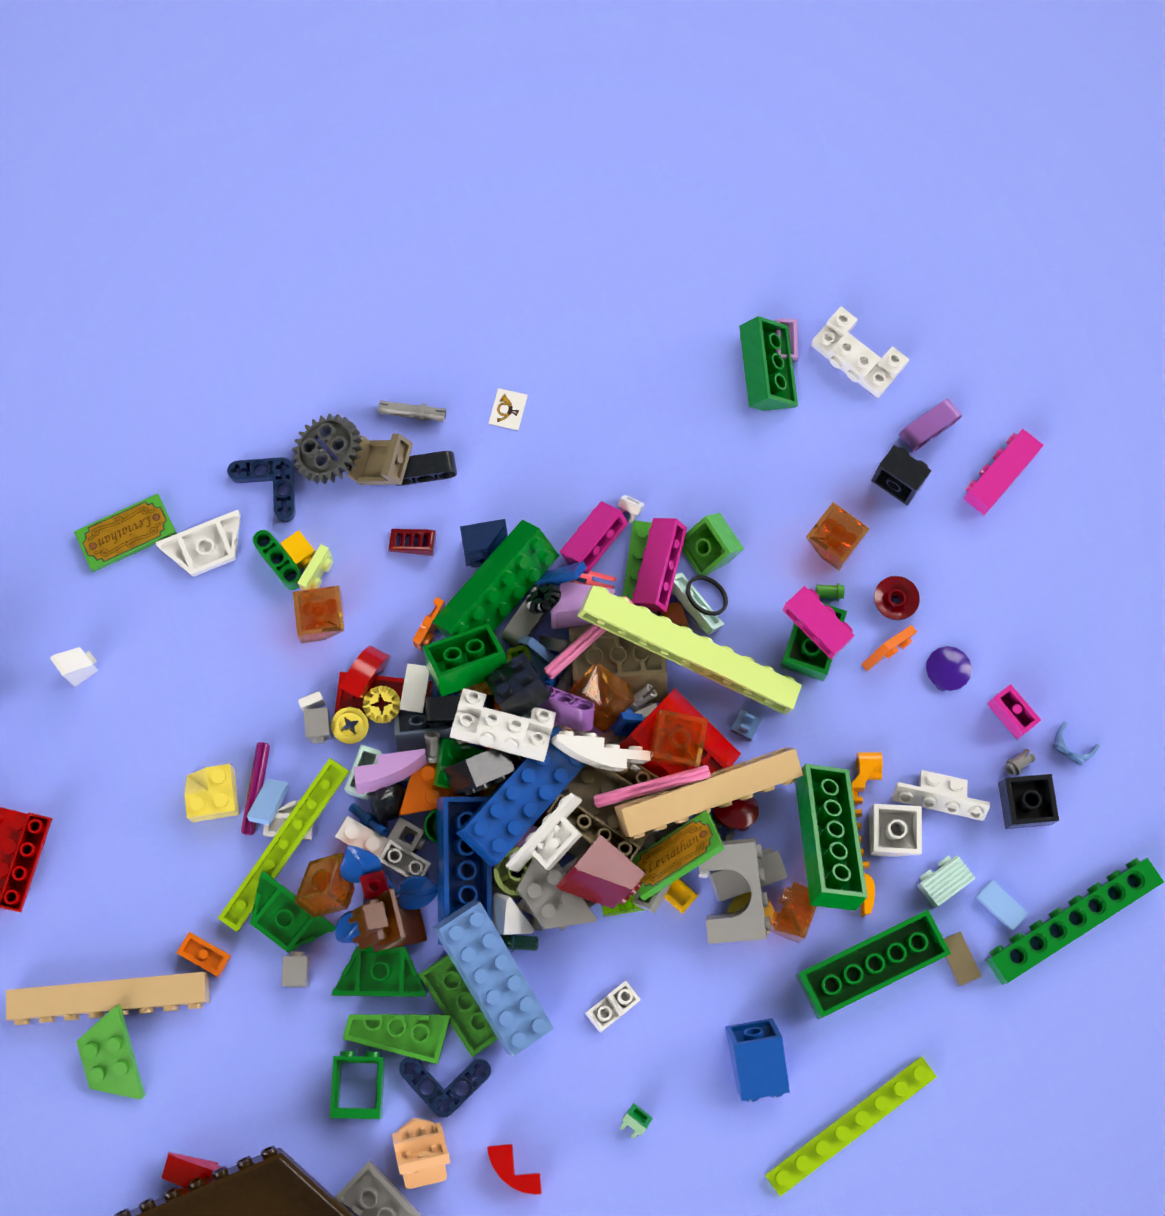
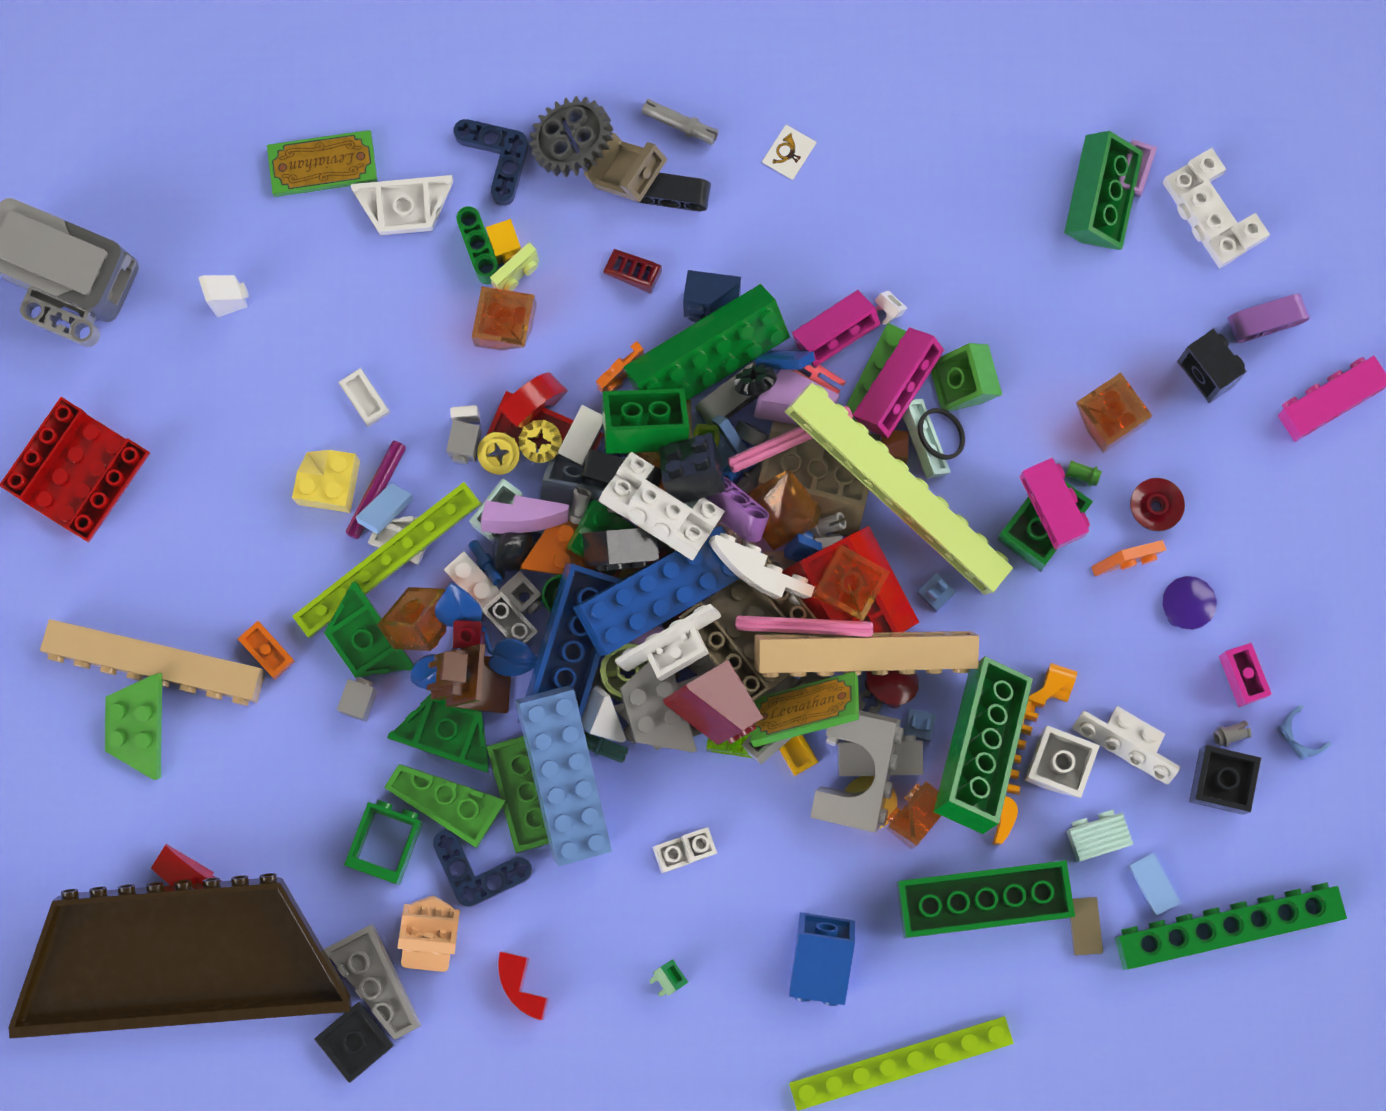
camera: 25 degrees right, 5 degrees up
none -> white tile [338,368,390,427]
none -> medium blue tile [903,708,937,742]

